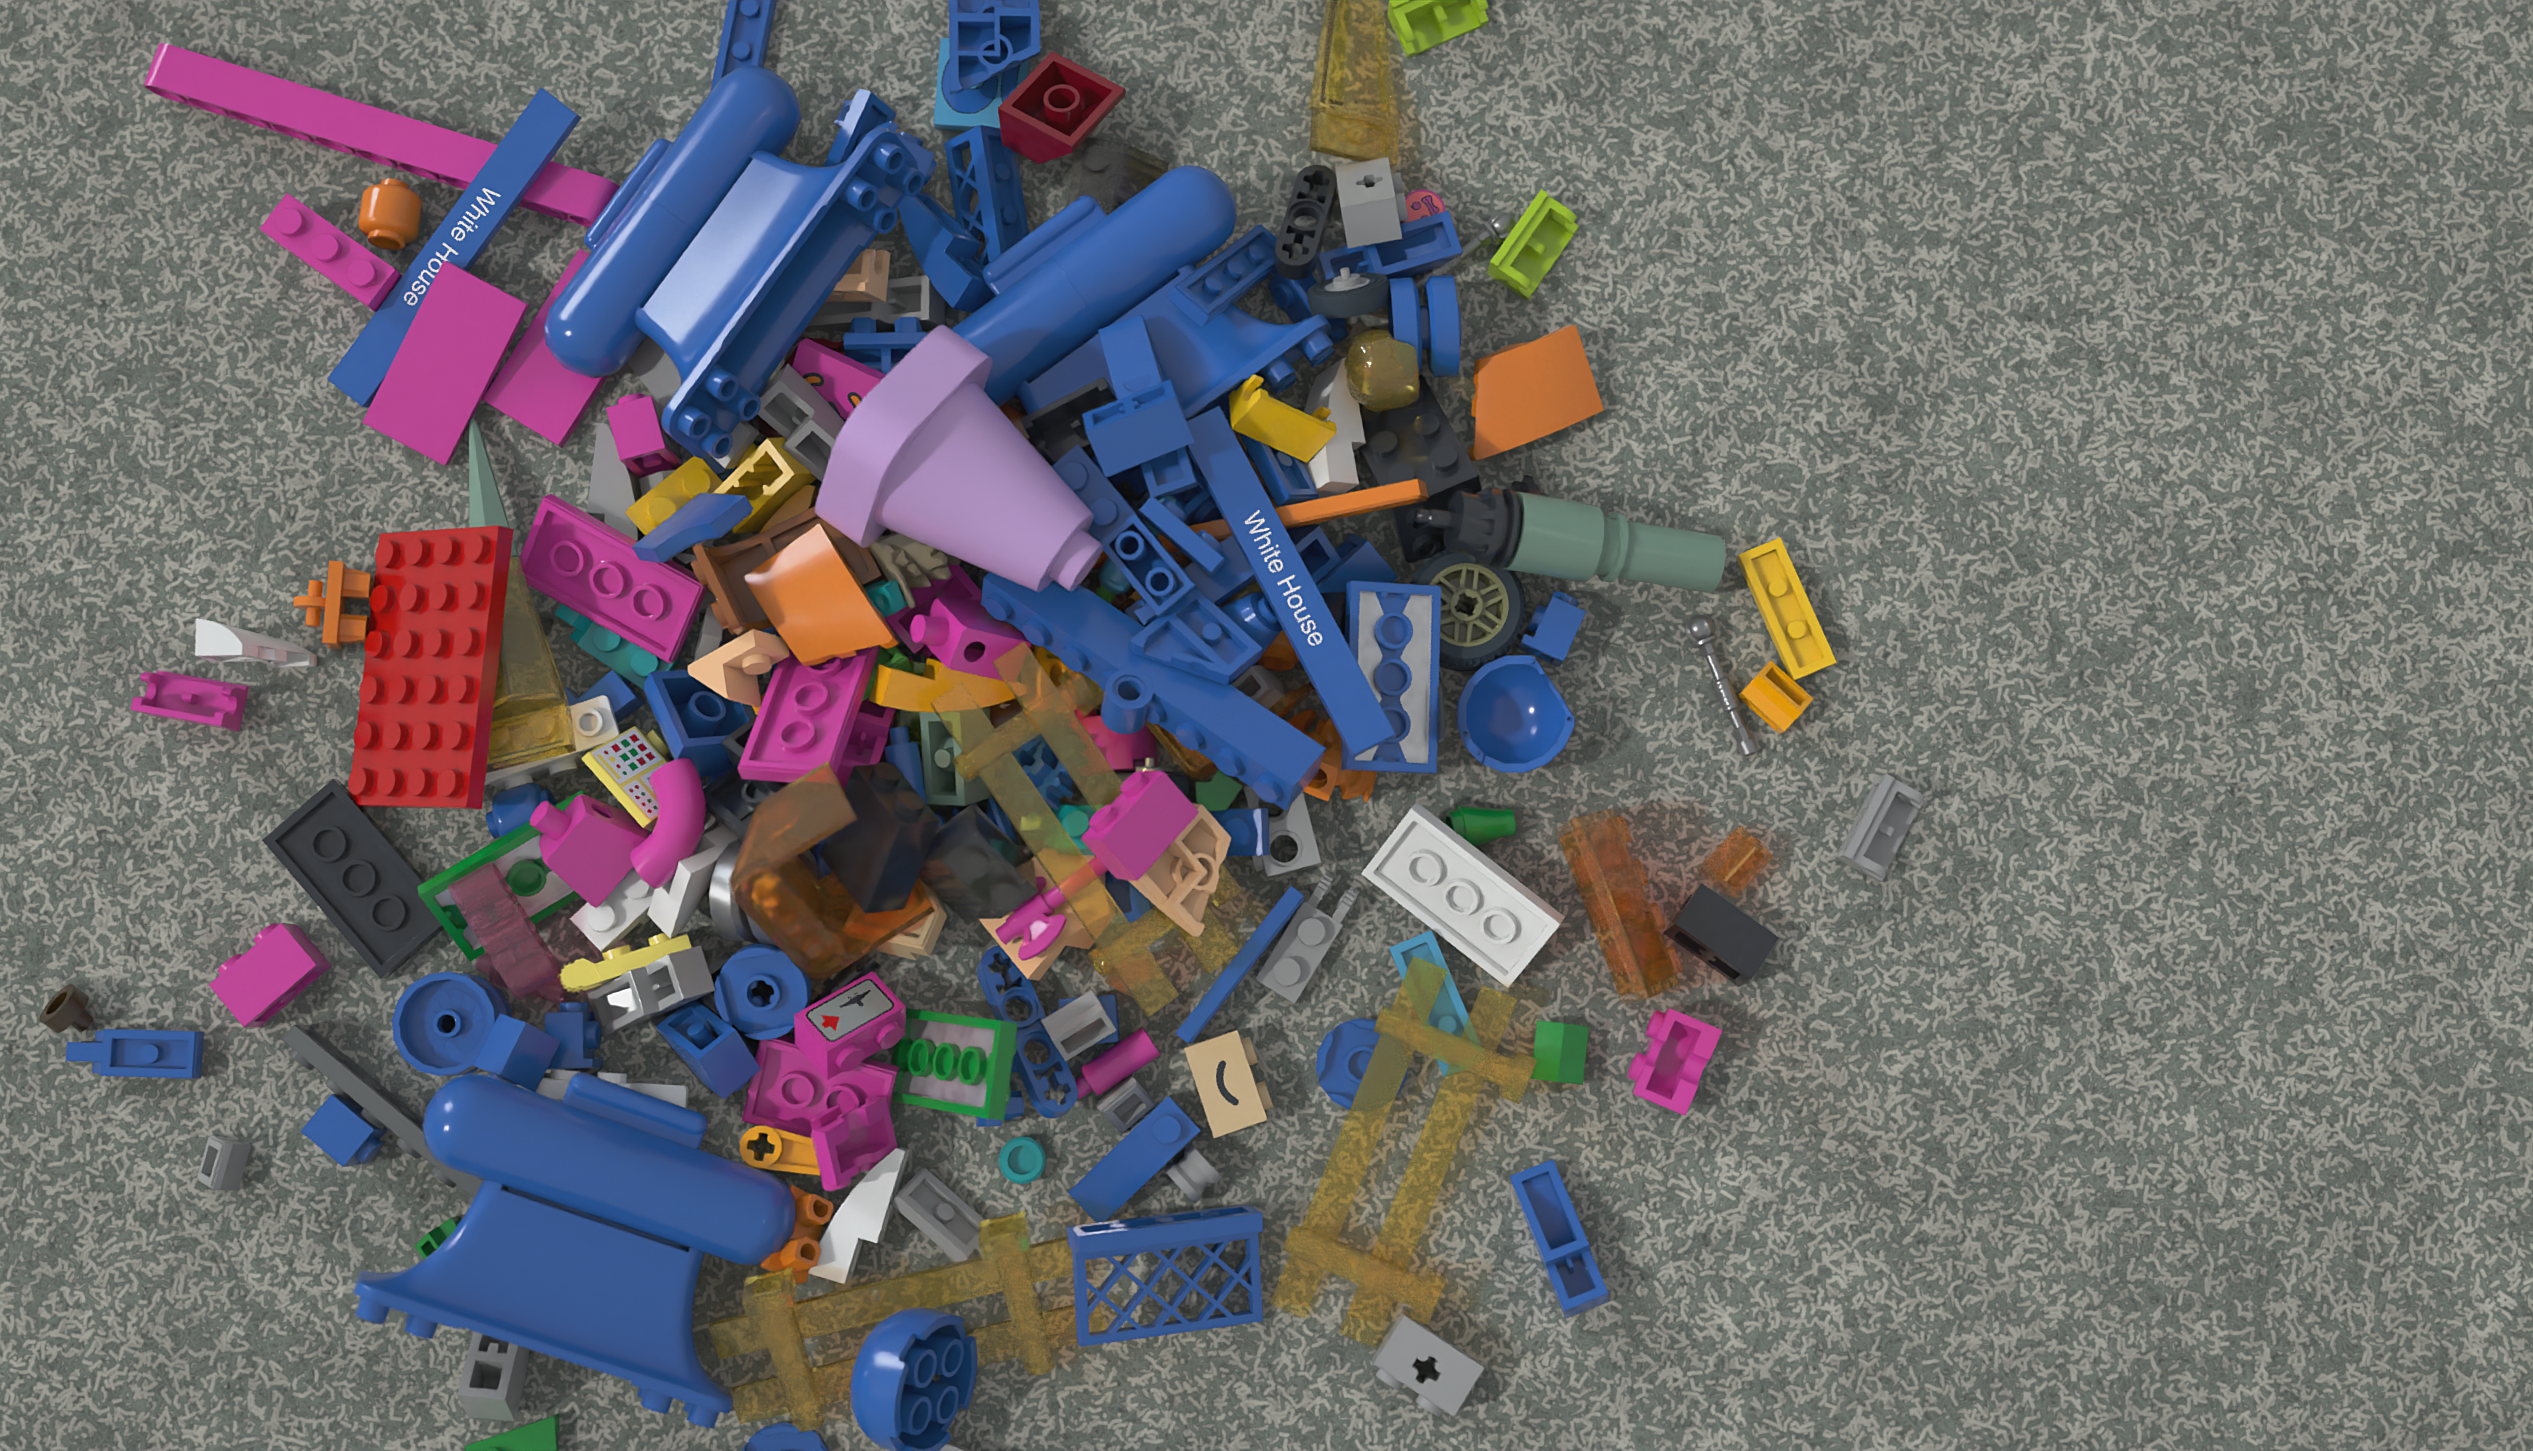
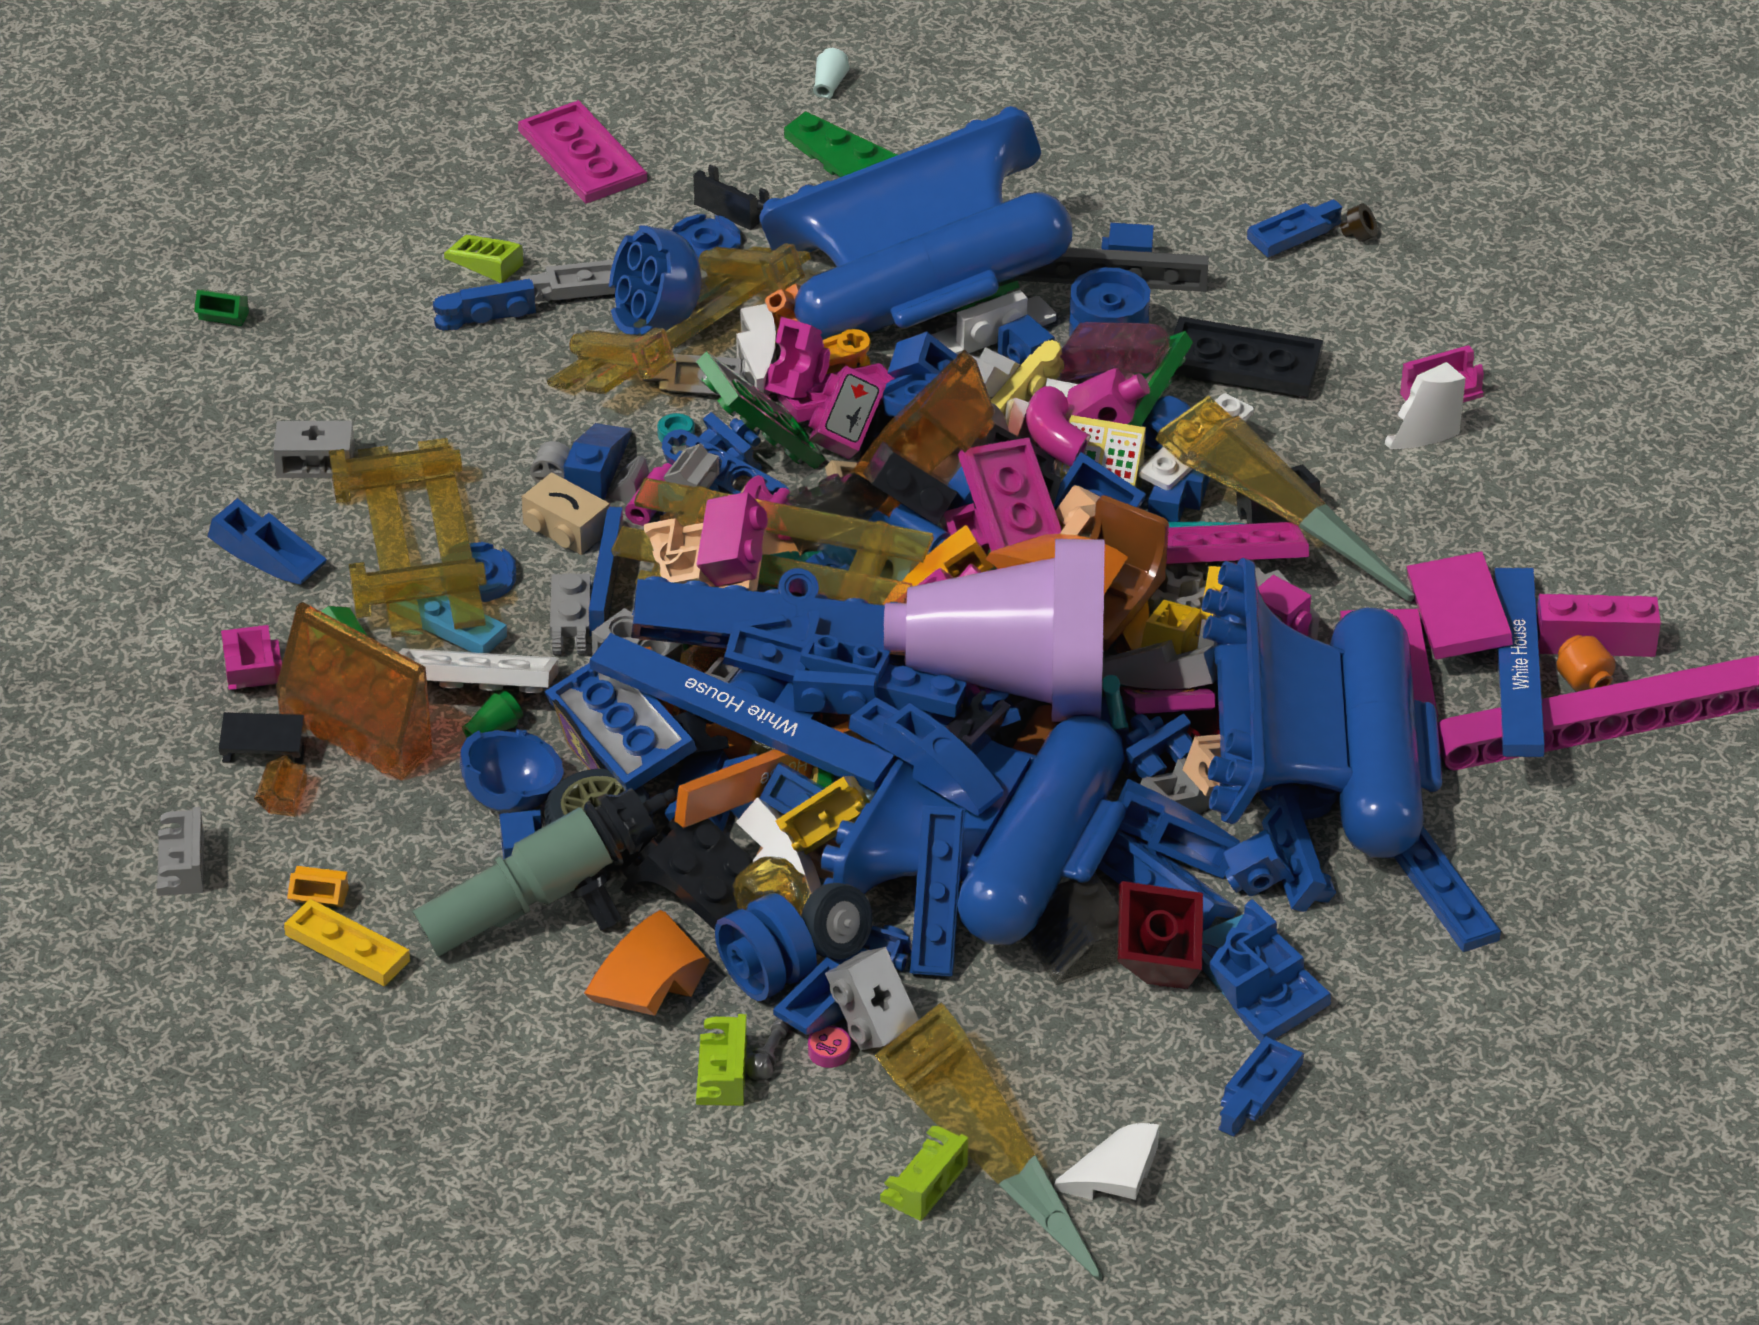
camera: 145 degrees right, 40 degrees down
light grey slope [197,1135,251,1190] -> none
dark pink brick [209,923,332,1028] -> none
orange hips [293,561,373,649] -> none
red plate [348,525,514,810] -> none
blue brick [473,1014,561,1092] -> none
blue tile [632,493,753,563] -> none
blue fence [1067,1204,1263,1347] -> none
blue hinge [1082,379,1194,477] -> none
black beam [1275,165,1337,280] -> none
flat silver piece [1685,614,1759,757] -> none

